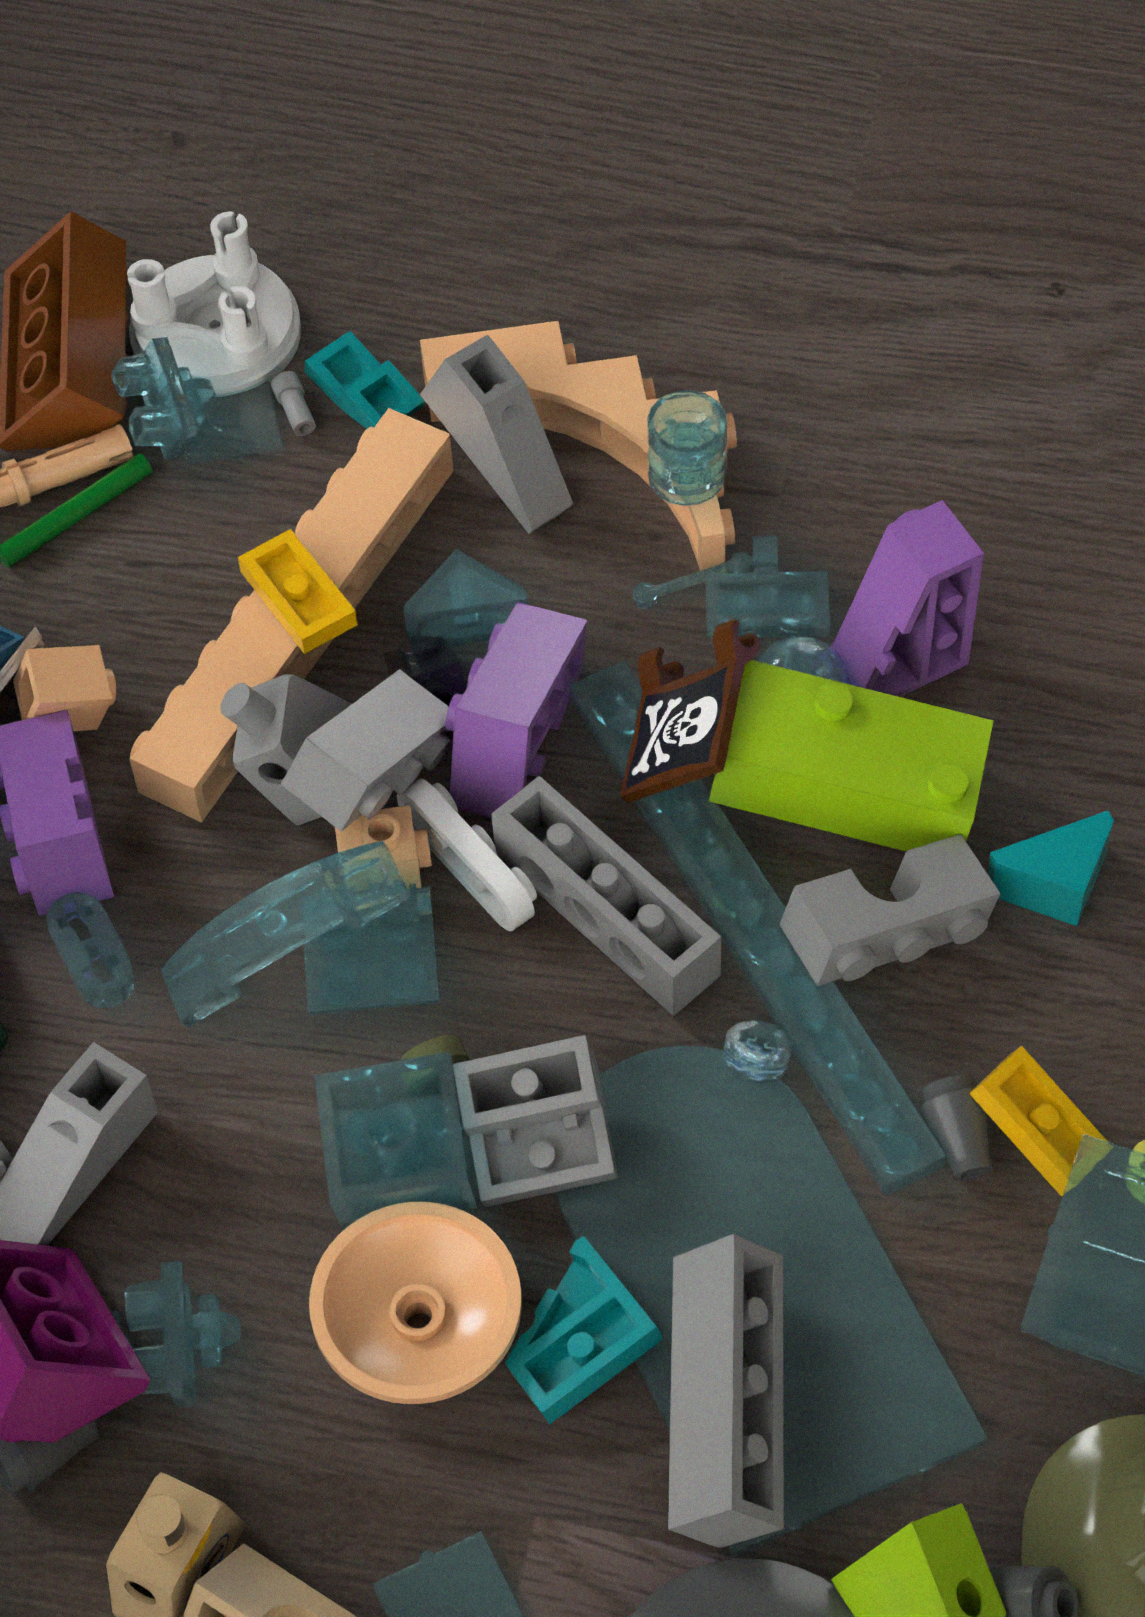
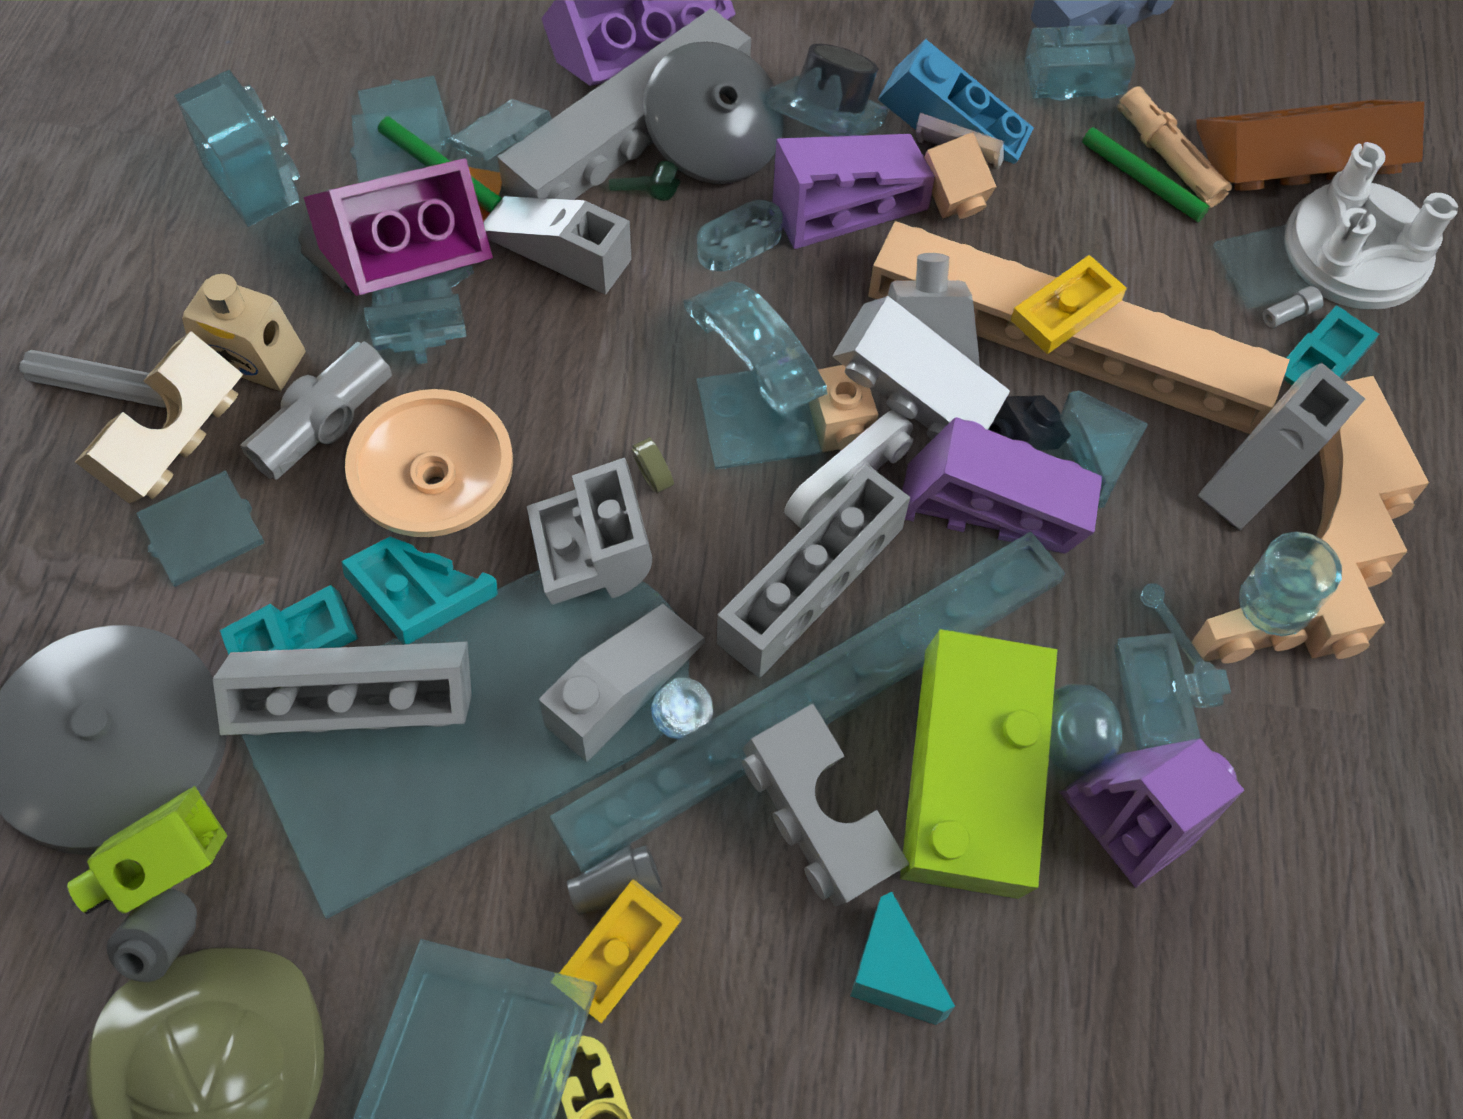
camera: 80 degrees right, 5 degrees up
clear light blue hips [111,337,216,460] -> none
clear light blue brick [314,1052,477,1231] -> none
flag [620,618,760,803] -> none
none -> teal slope [220,585,358,655]
none -> light grey piece [240,341,392,480]
none -> light grey slope [539,604,705,762]

